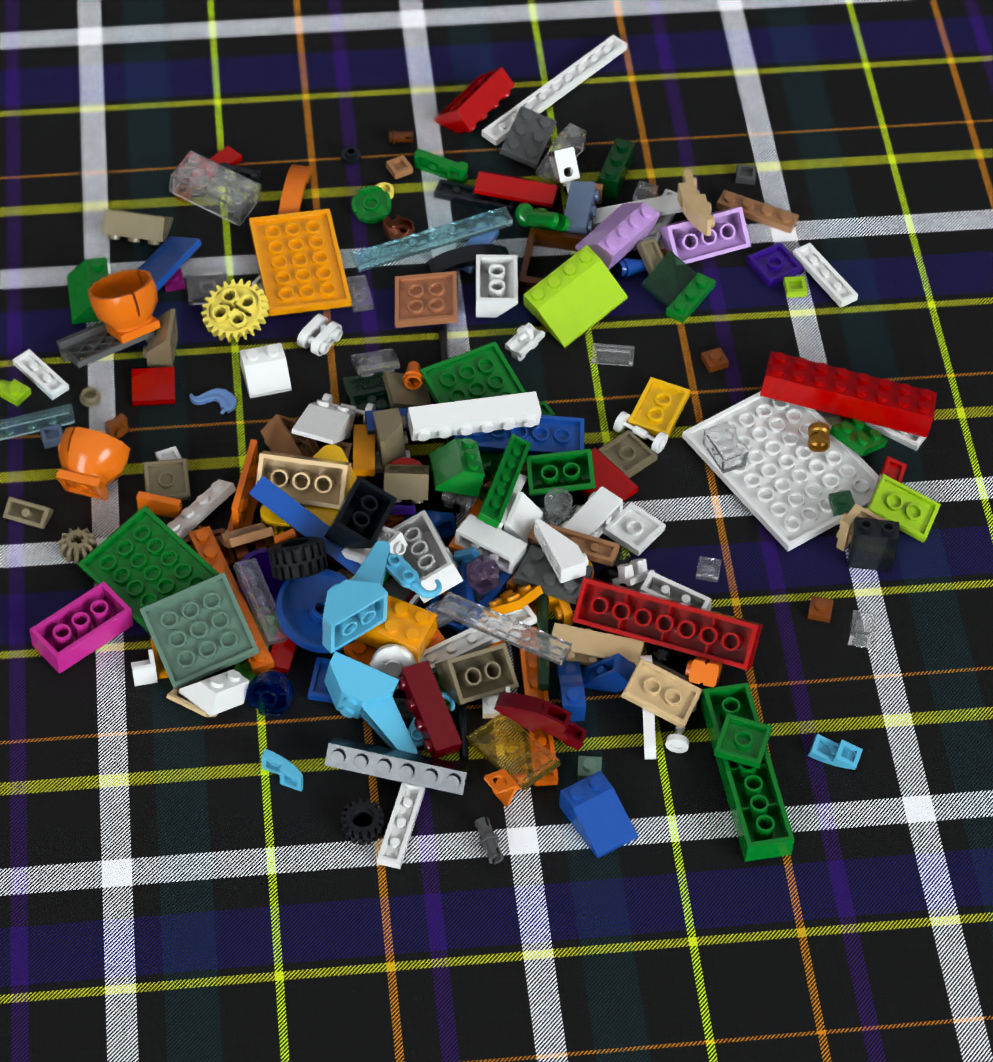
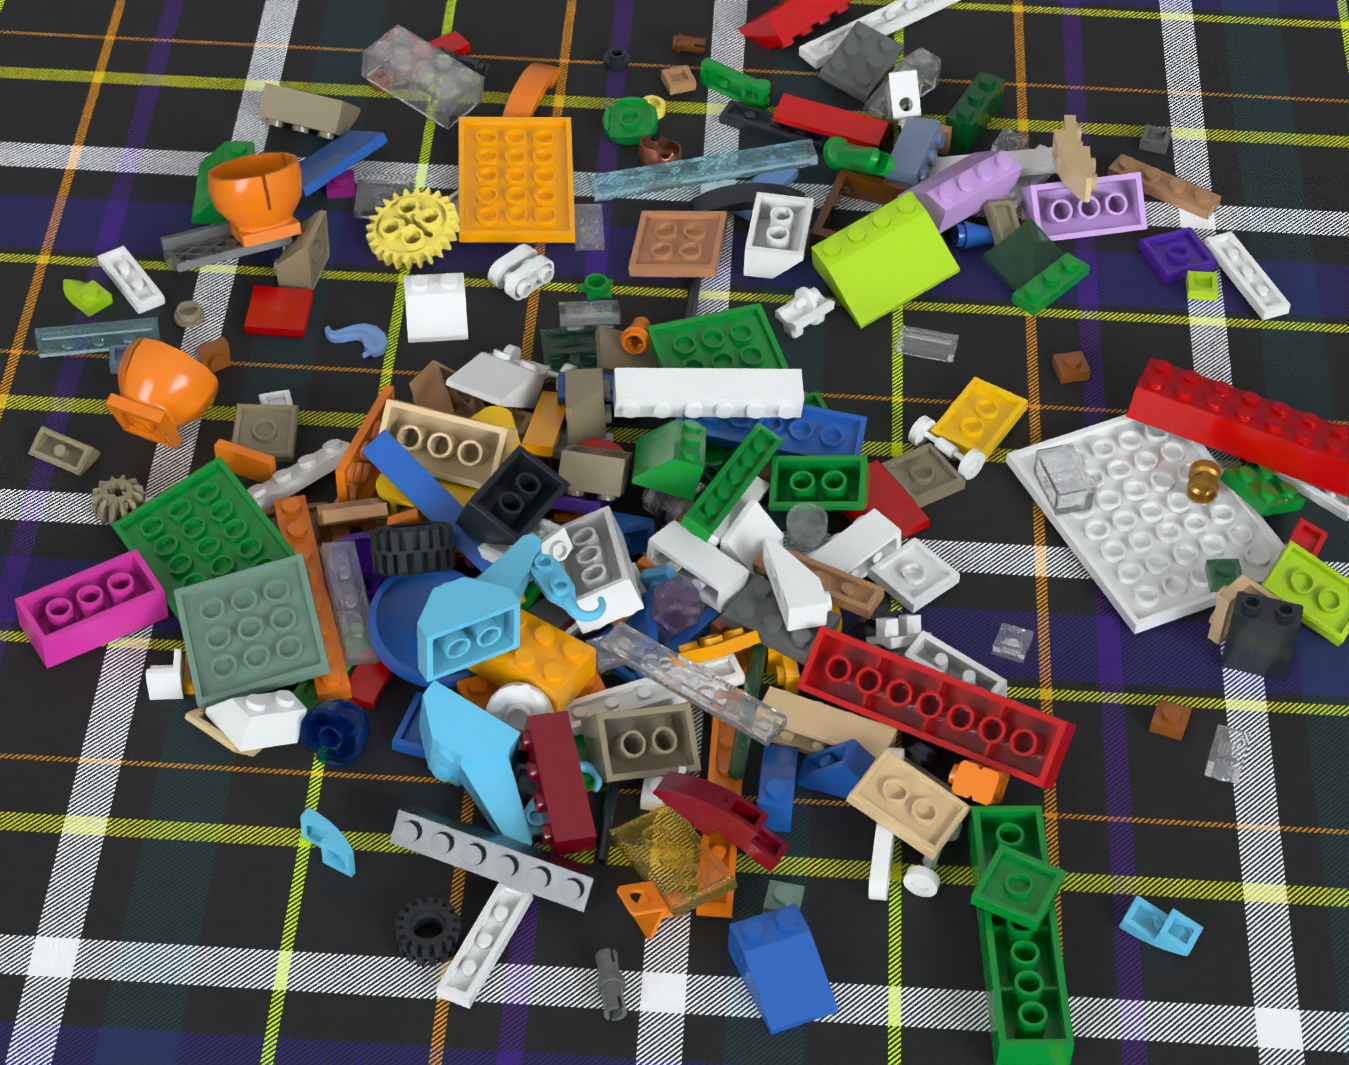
camera: 10 degrees right, 5 degrees down
none -> green plate [576,273,614,302]

